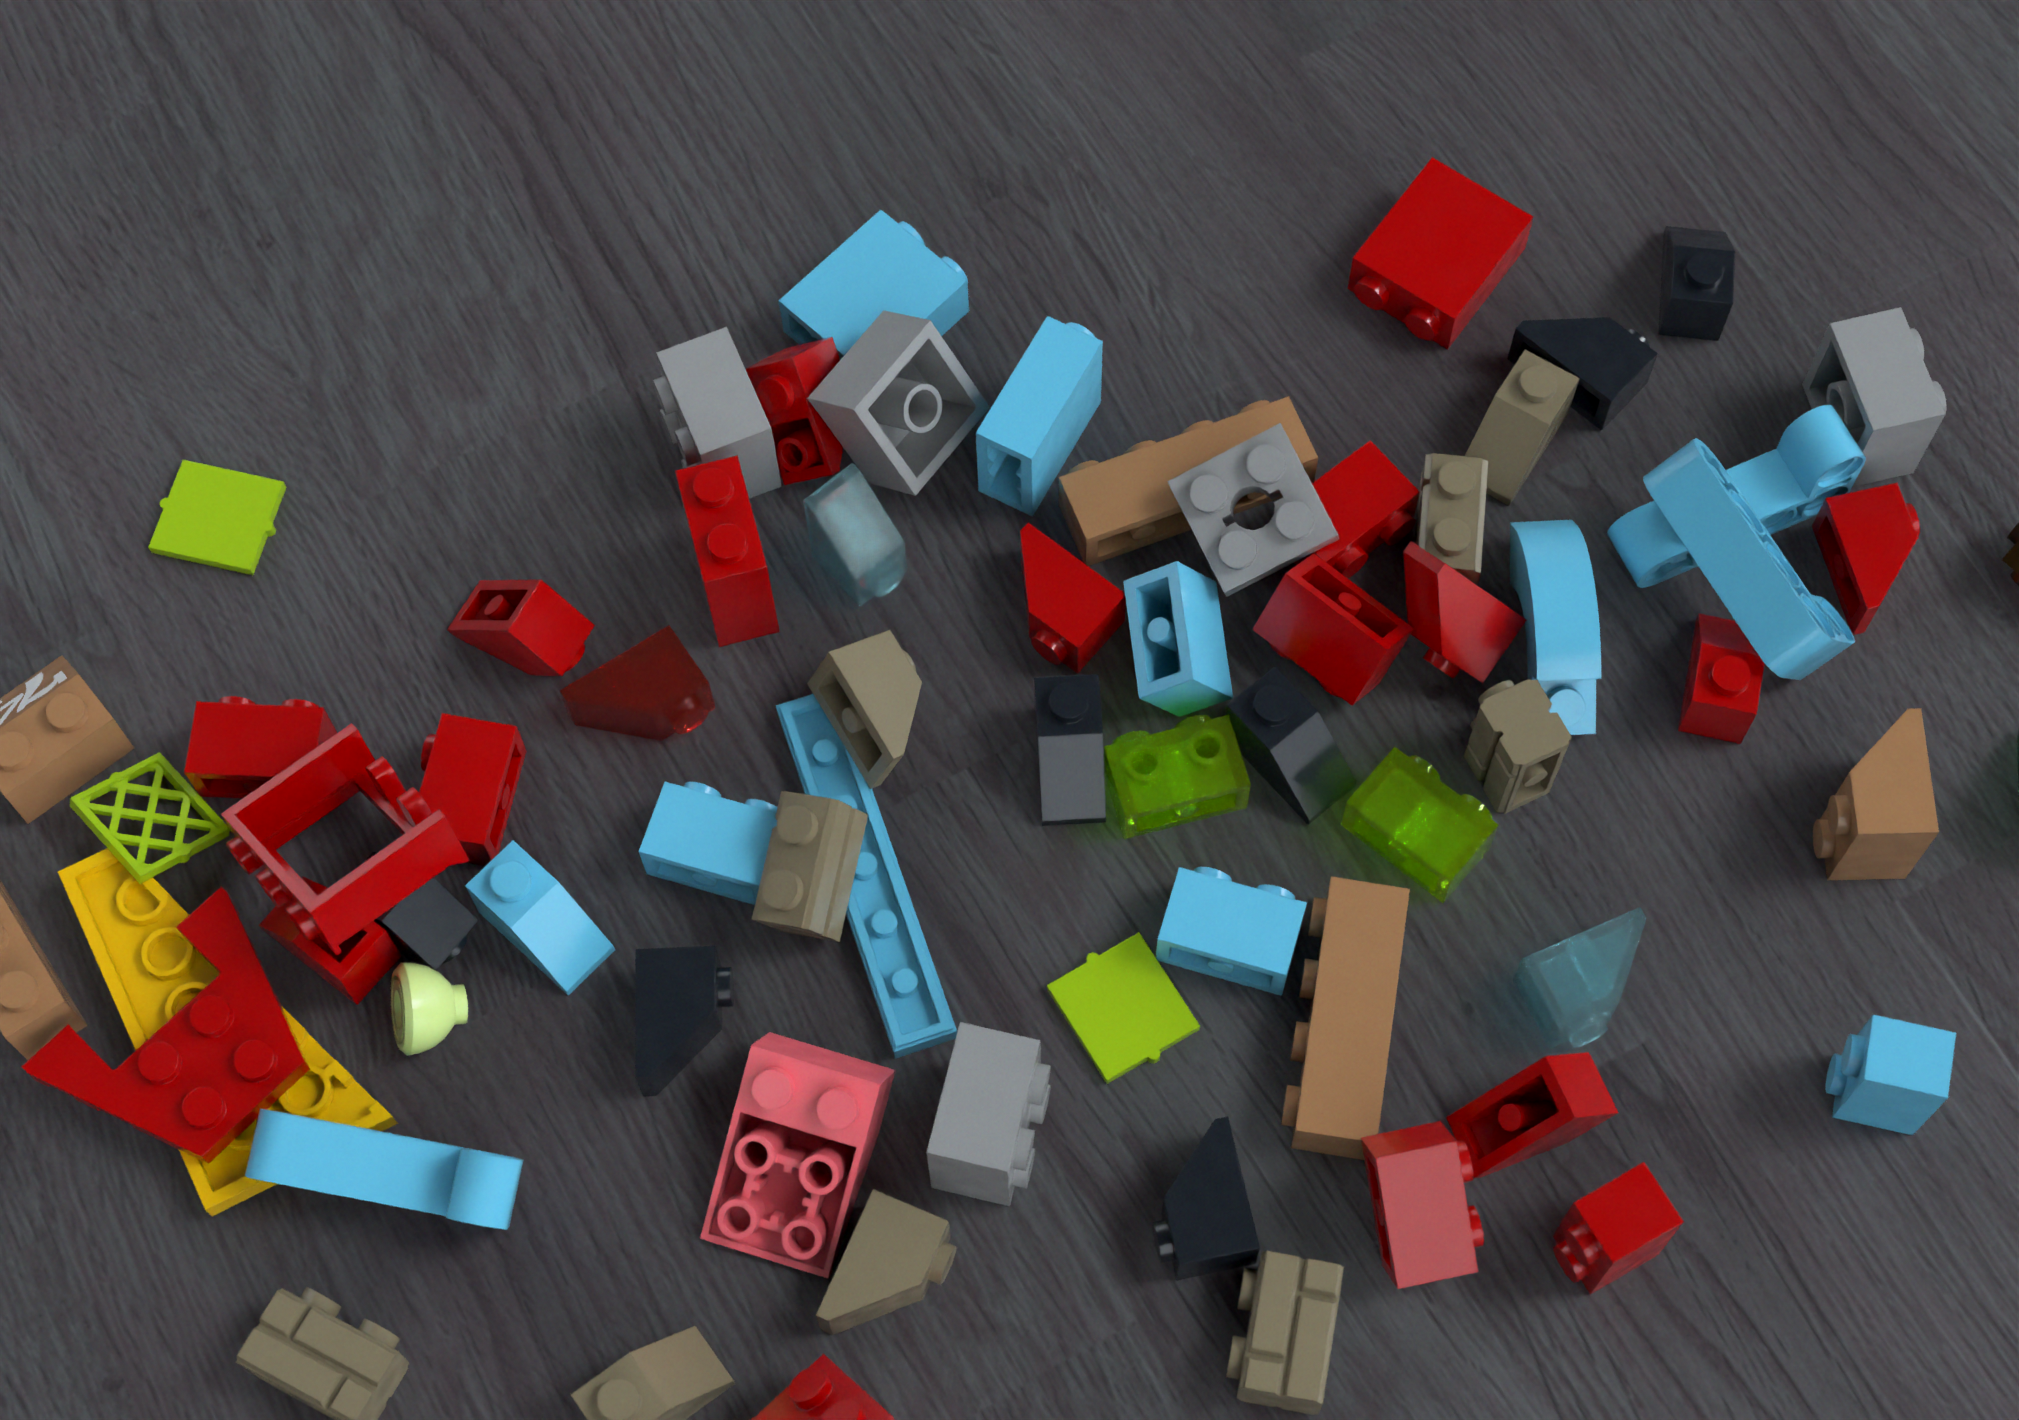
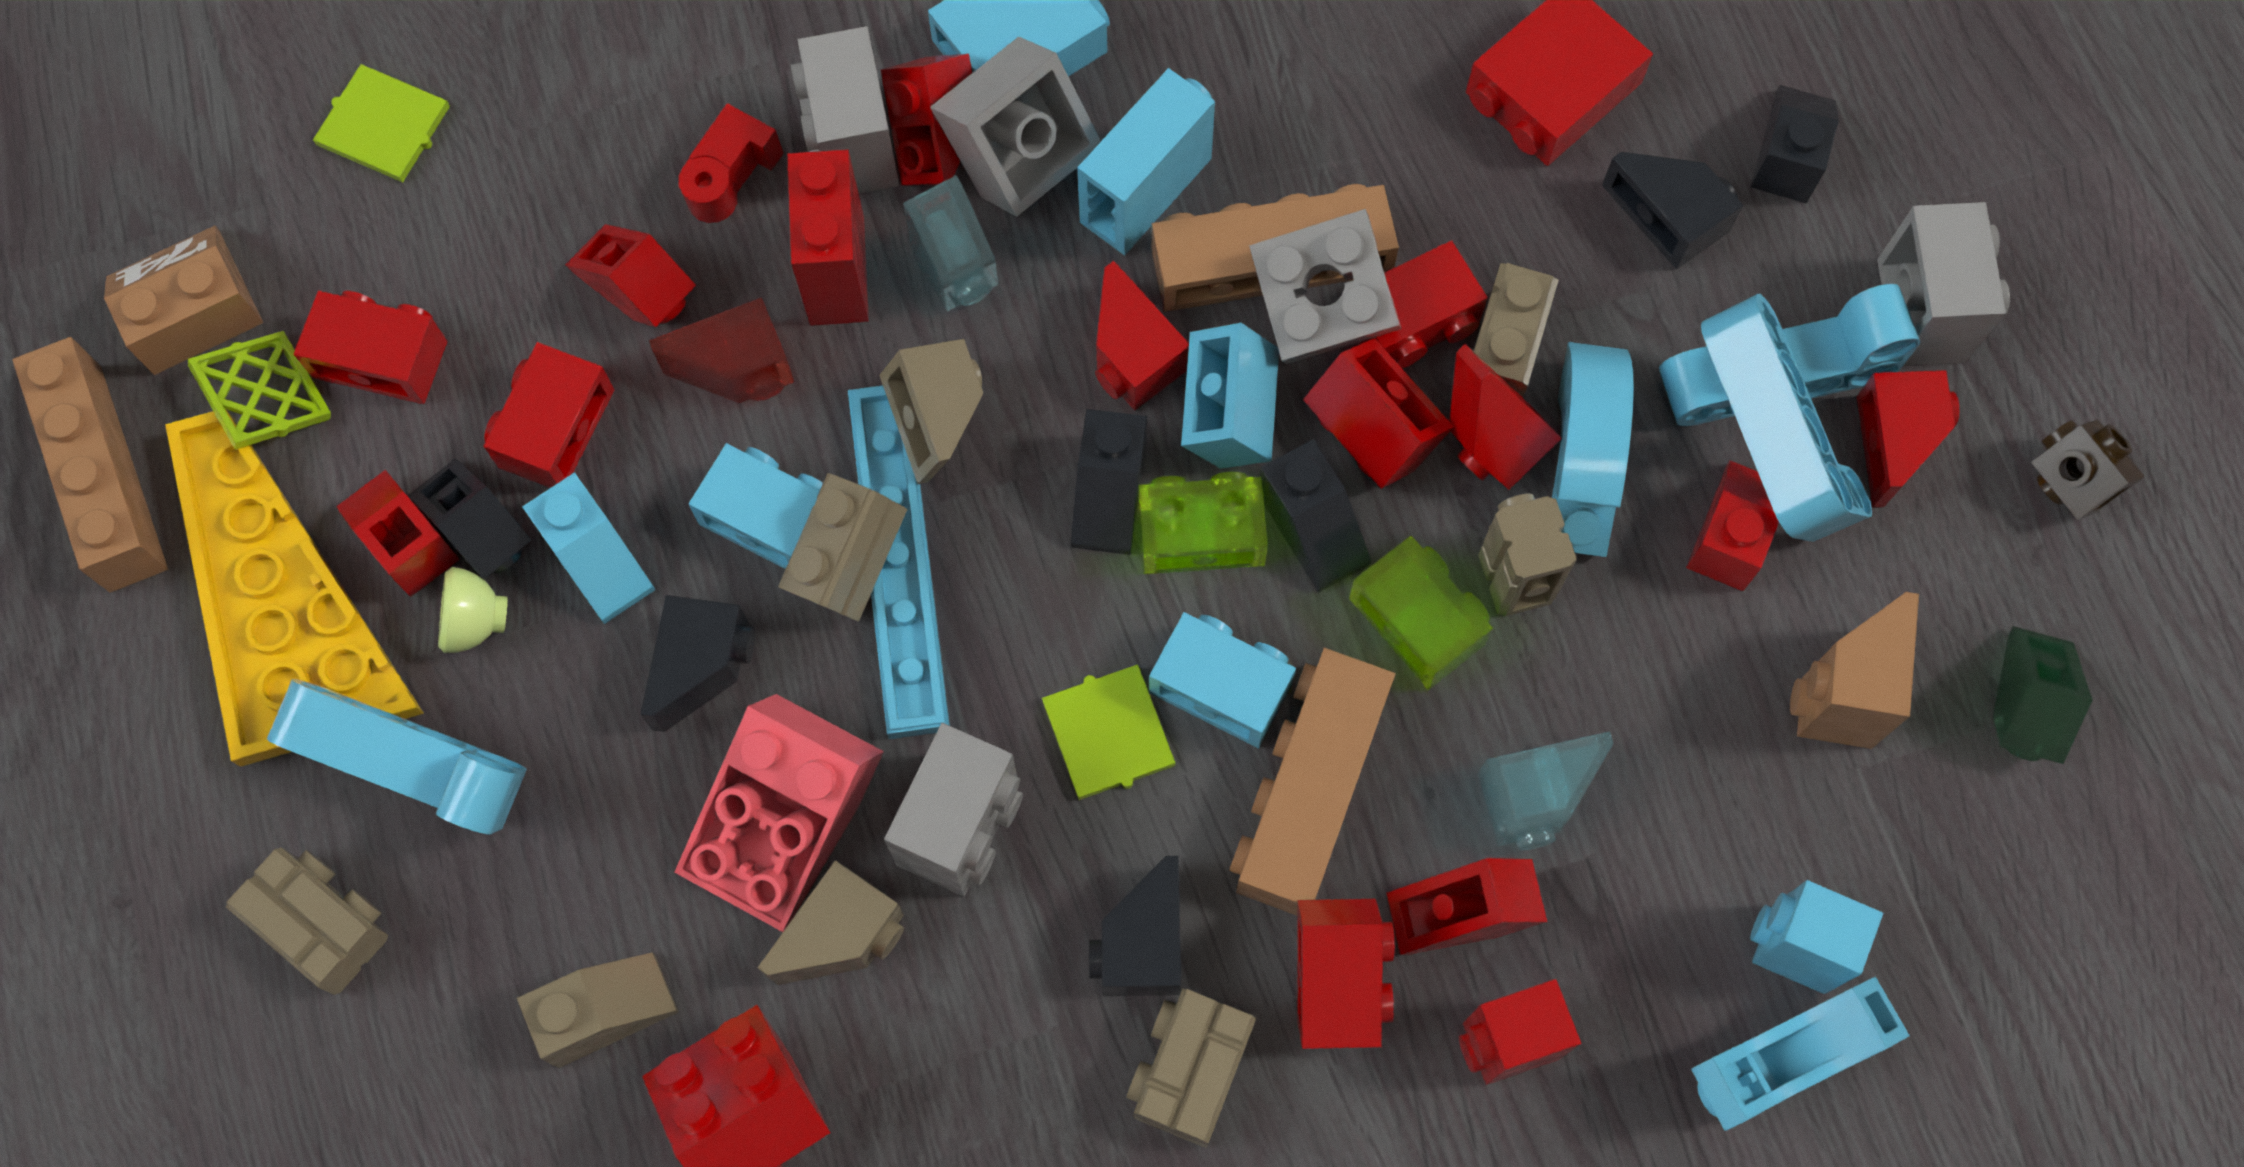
camera: 10 degrees right, 5 degrees up
red wing [21,887,310,1164] -> none
red window [221,723,469,955] -> none
dark tan slope [1465,350,1579,506] -> none
none -> red leg [679,103,784,223]
none -> medium azure arch [1691,976,1910,1131]

